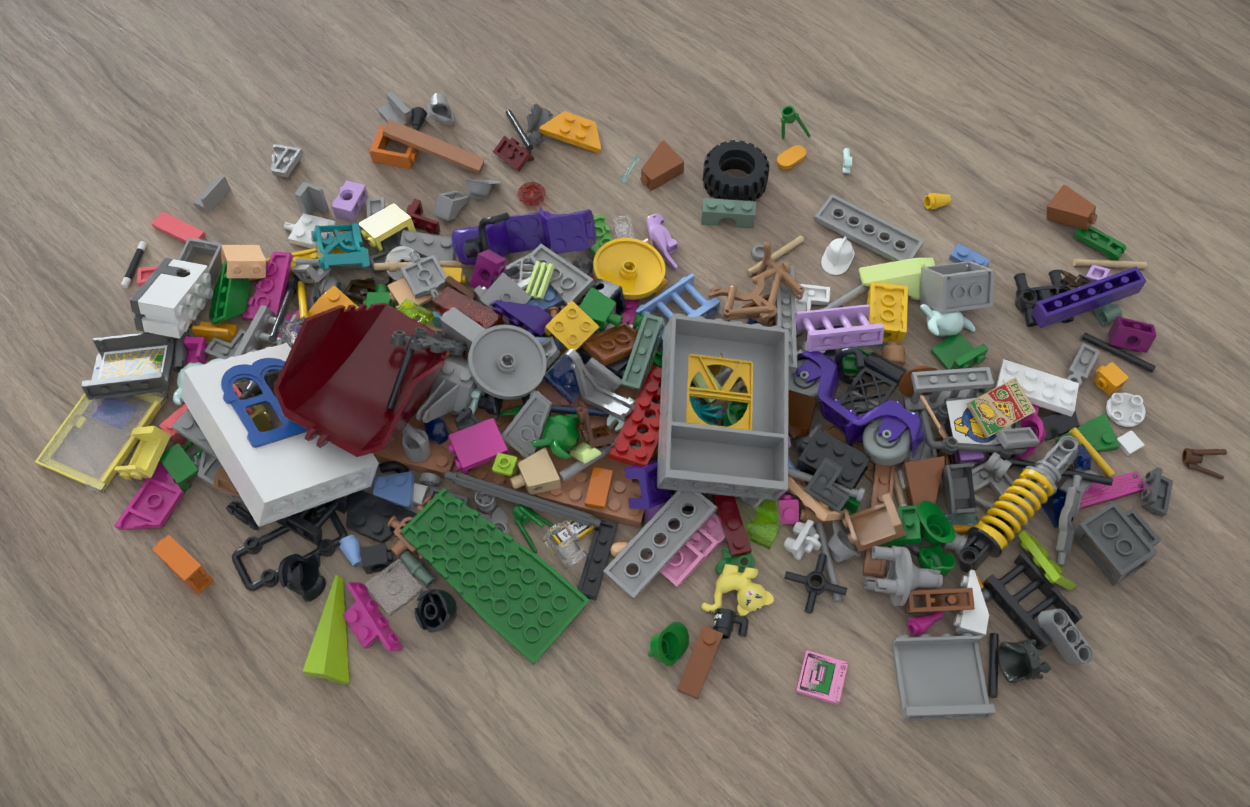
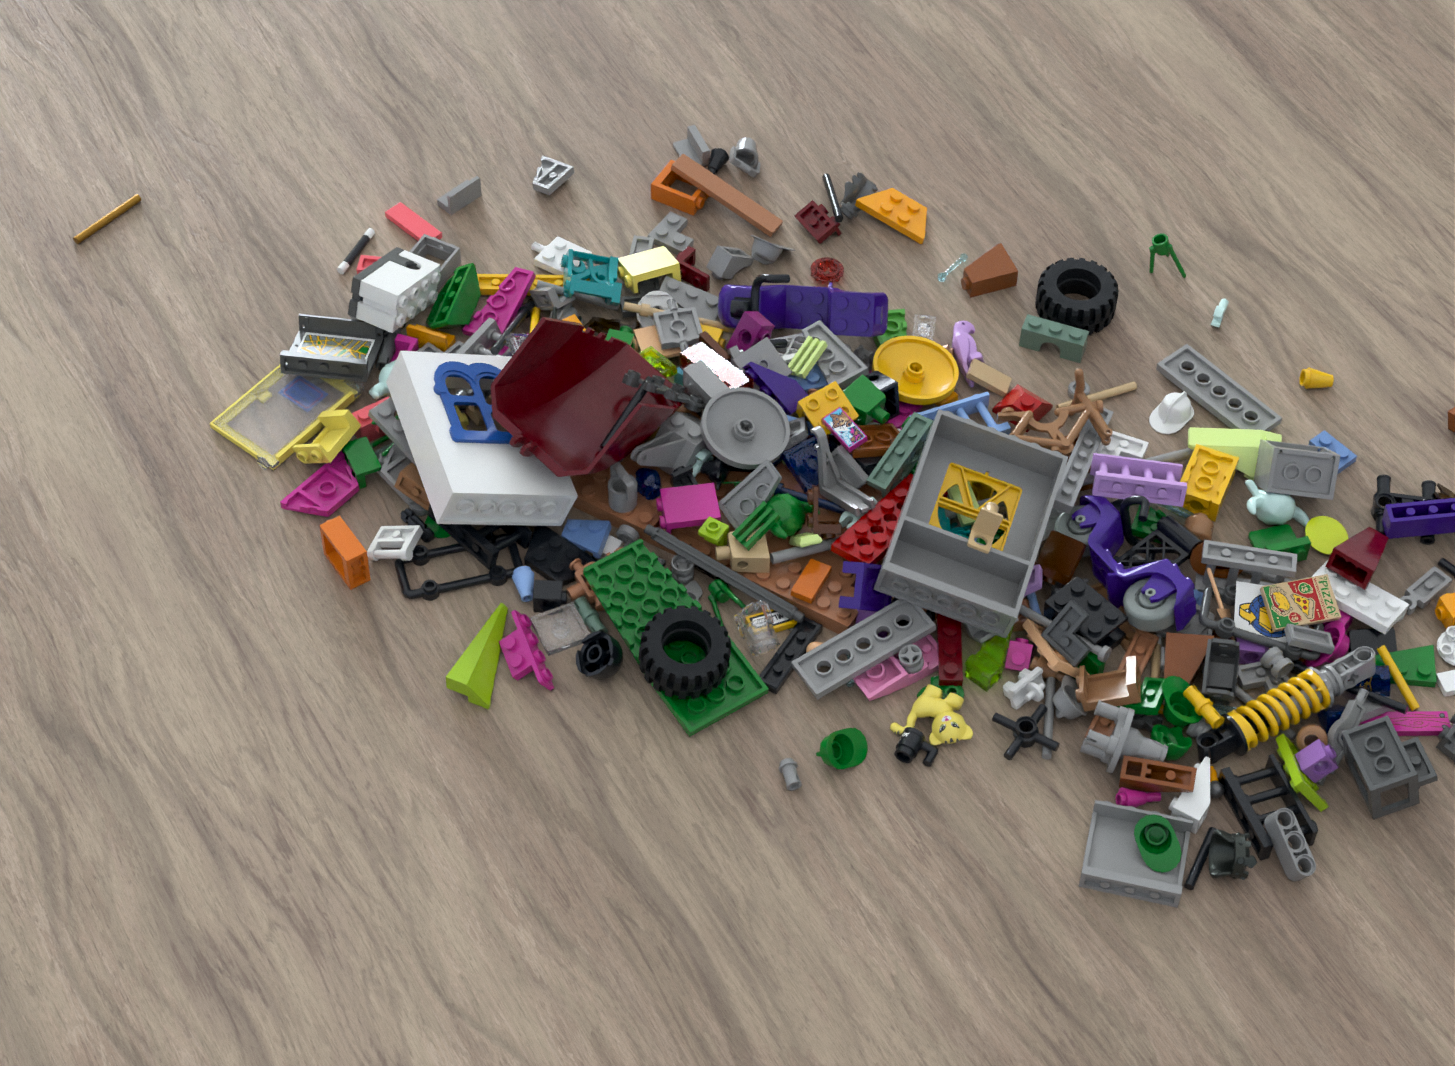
camera: 15 degrees right, 10 degrees down
light nougat panel [221,245,266,278] -> none
black helmet [278,553,326,602] -> none
light grey panel [294,182,329,215] -> none
lavender brick [332,180,368,222] -> none
black arm [379,461,409,474] -> none
dark orange slope [677,625,723,699] -> none
light orange tile [776,145,806,170] -> none
bright pink tile [796,650,848,705] -> none
none -> white plate [367,525,423,561]
none -> black tyre [638,605,731,699]
none -> light grey plate [648,211,694,255]
none -> green tile [732,501,781,551]
none -> light grey pin [779,758,802,791]
none -> tile [822,407,868,453]
none -> light grey wheel [898,644,924,674]
none -> tan tile [966,358,1012,397]
none -> tan bracket [967,502,1003,554]
none -> red slope [992,384,1053,432]
none -> green piece [1134,814,1182,873]
none -> yellow pin [1183,685,1225,729]
none -> medium lavender brick [1295,739,1339,783]
none -> medium nougat head [1296,723,1328,751]
none -> neon yellow piece [1305,516,1348,555]
none -> dark red slope [1325,527,1389,590]

